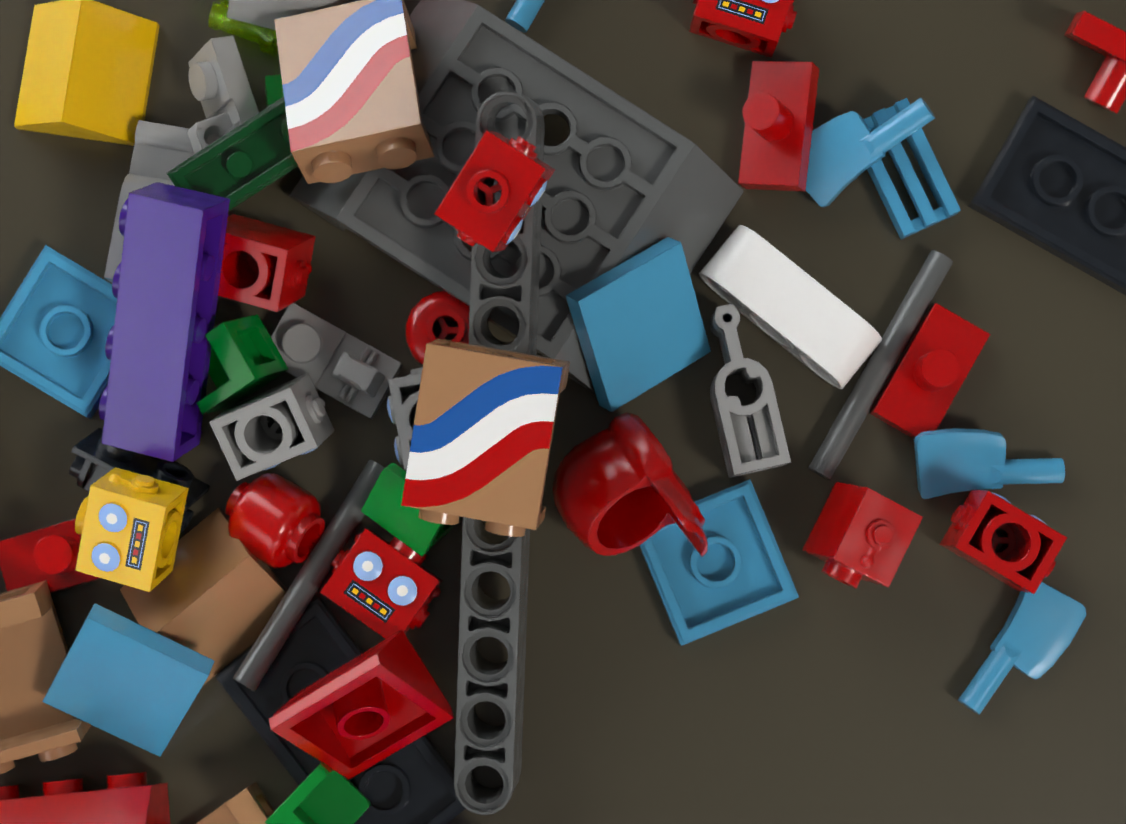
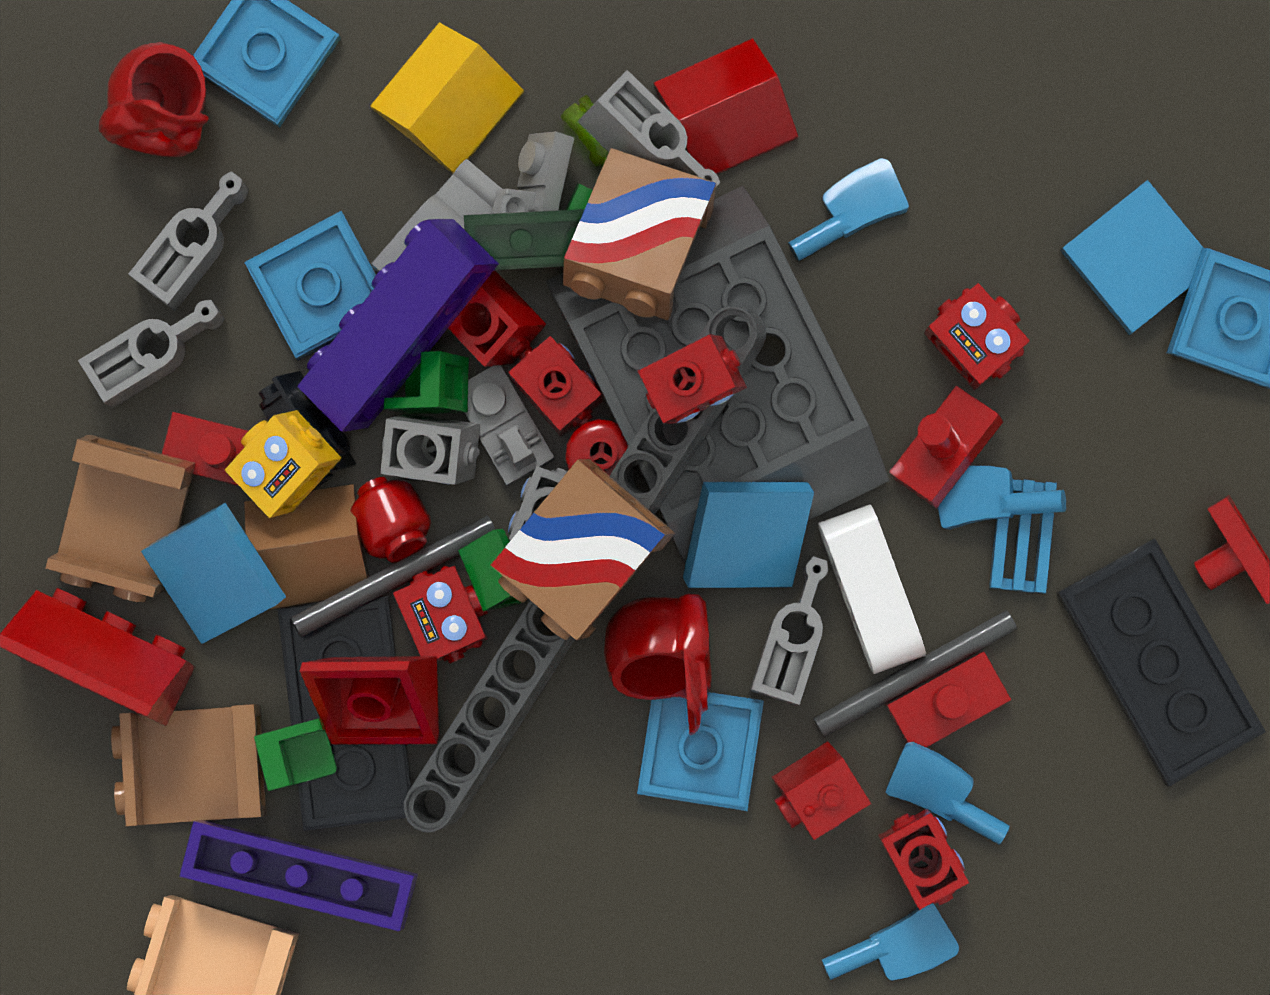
camera: 35 degrees right, 0 degrees up
none -> red head [508,336,603,437]

